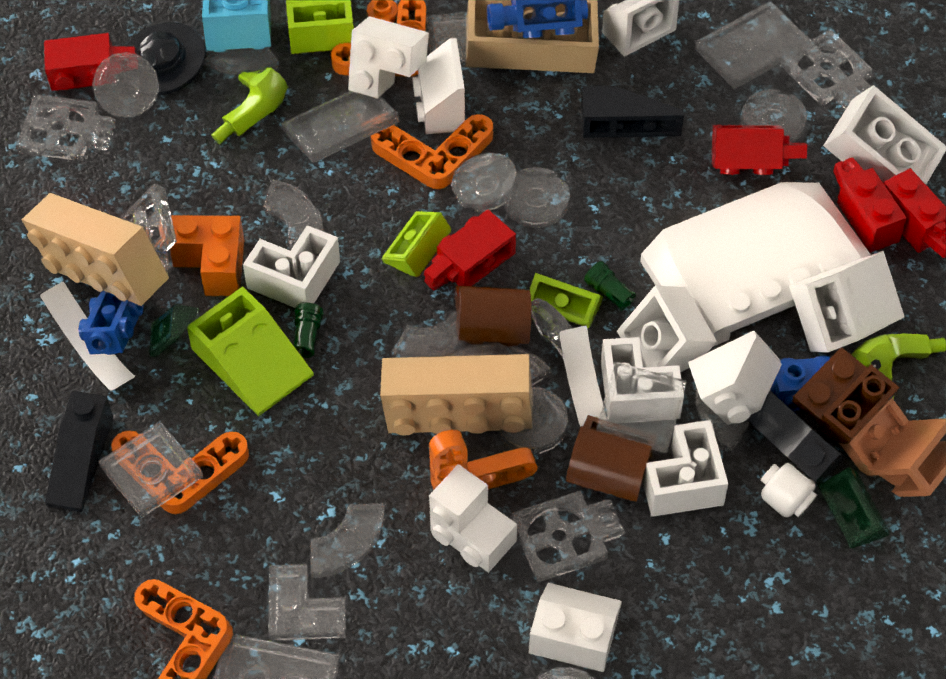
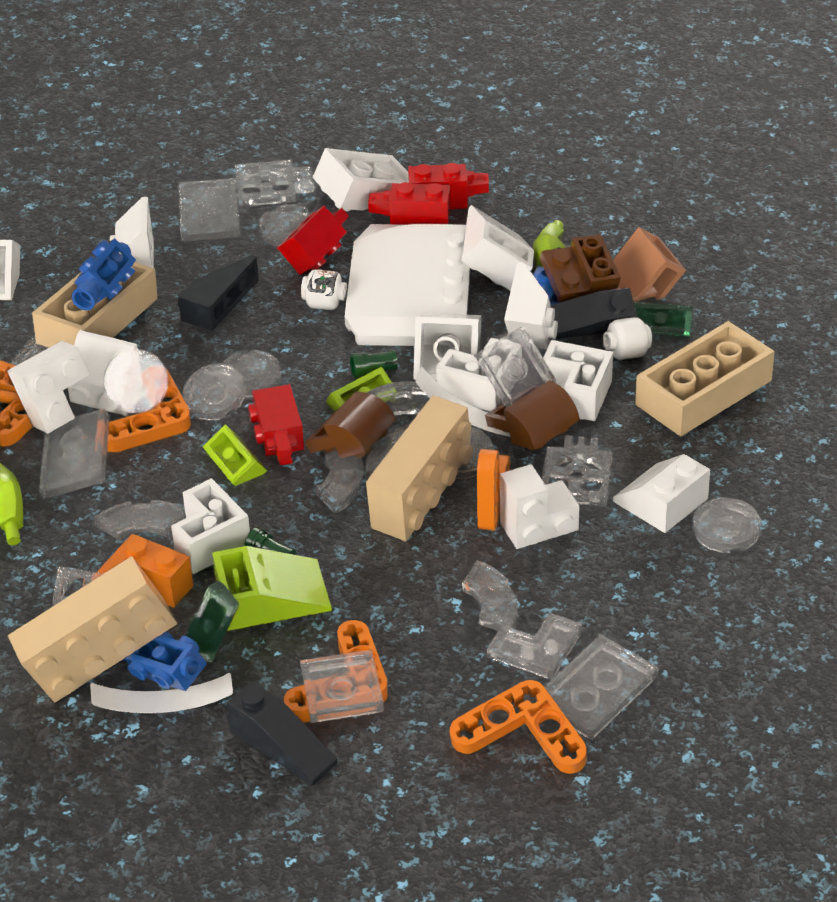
camera: 60 degrees left, 15 degrees down
none -> clear tile [103,349,168,413]
none -> white head [301,269,347,310]
none -> tan brick [635,321,775,437]

